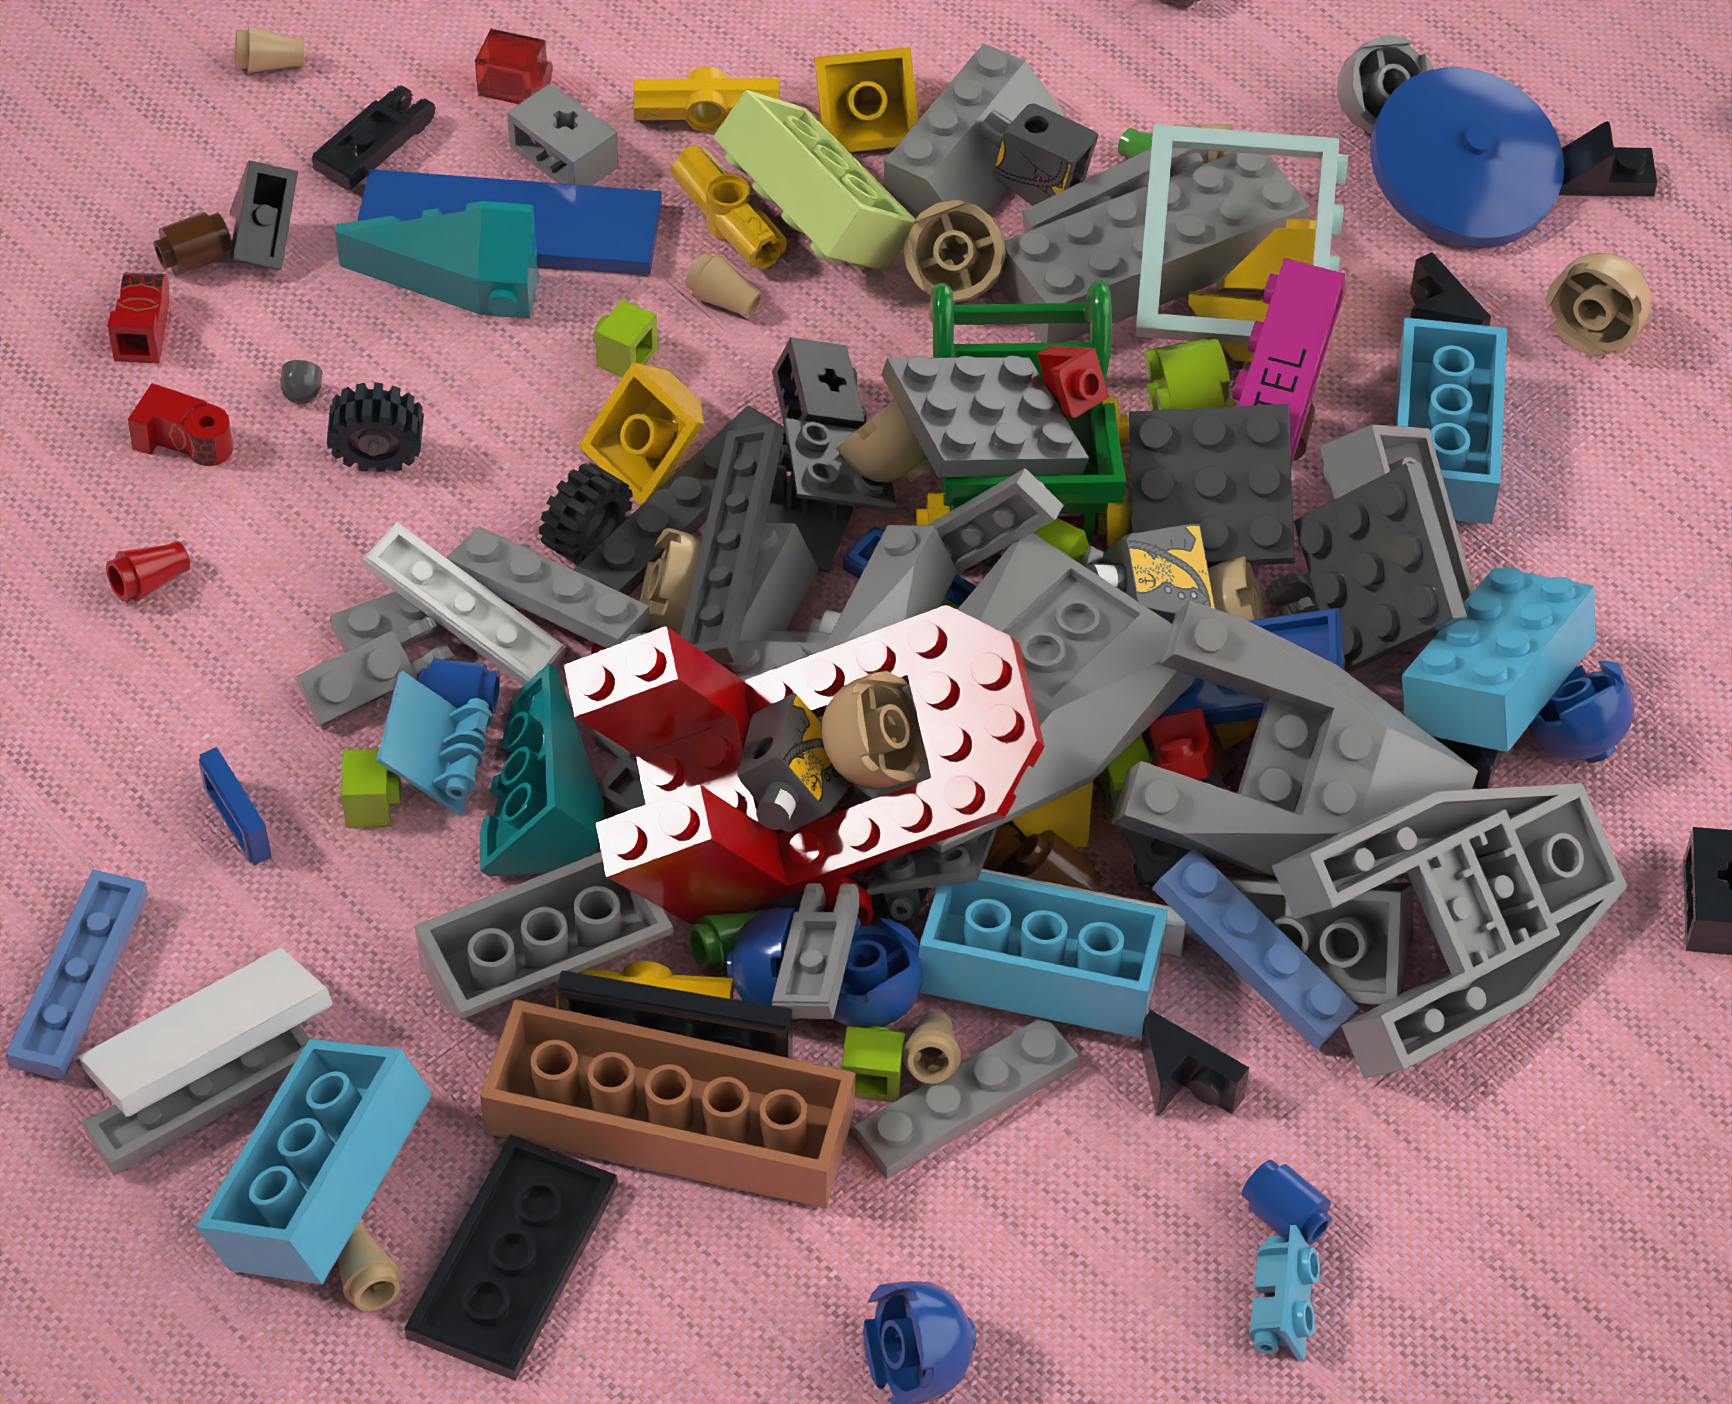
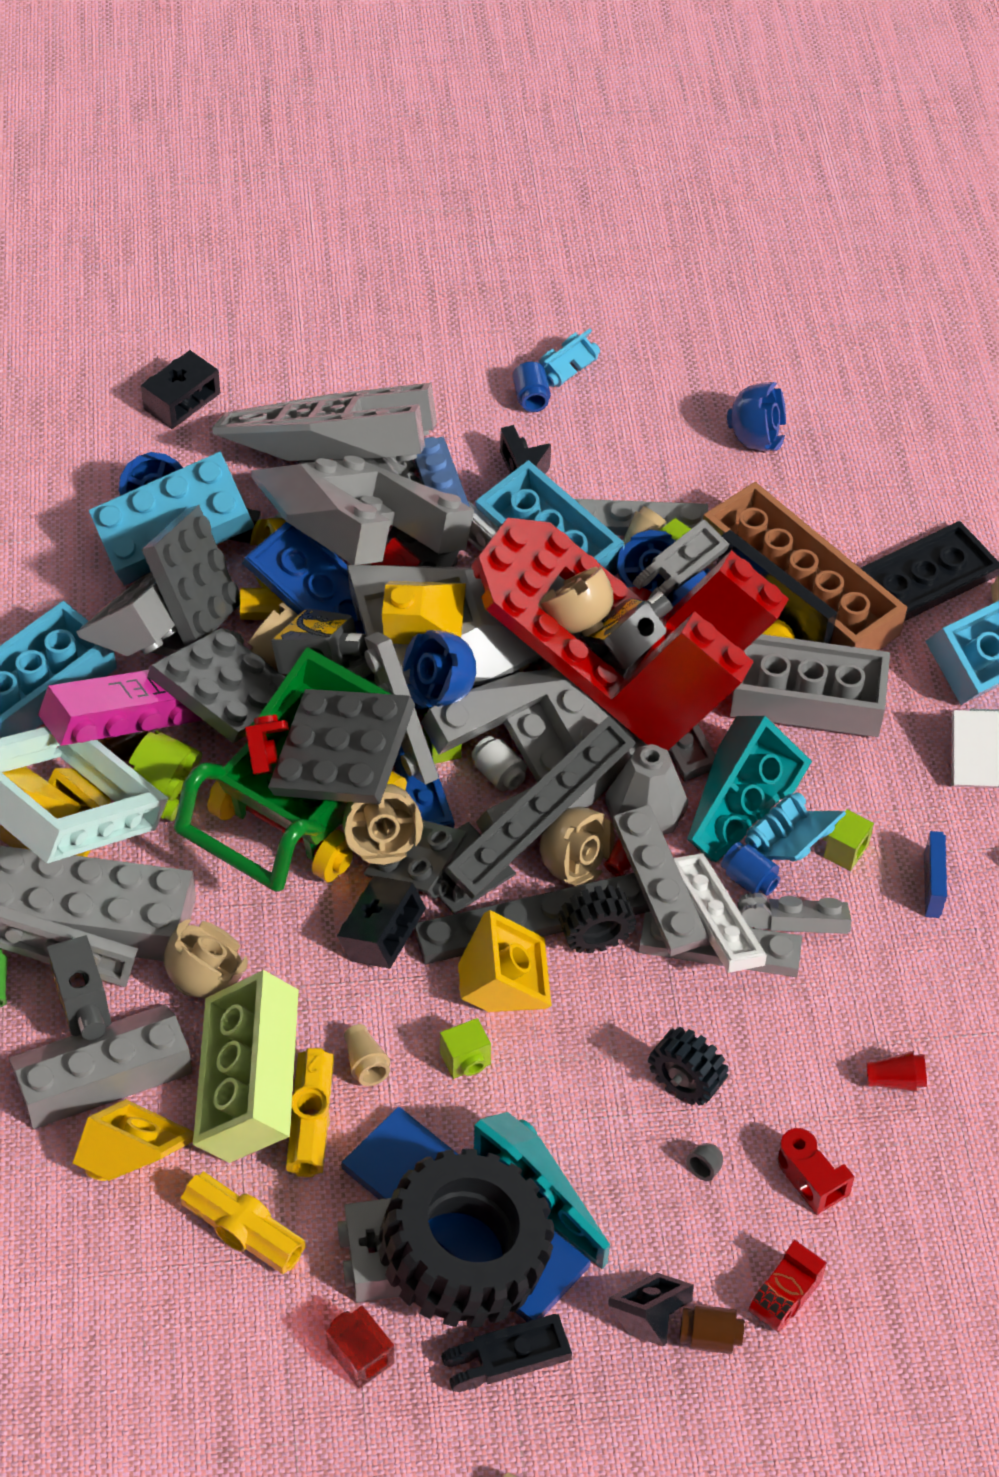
camera: 145 degrees left, 0 degrees up
none -> black tyre [378,1149,554,1328]
none -> yellow slope [382,581,466,644]
none -> blue cylinder [403,630,476,707]

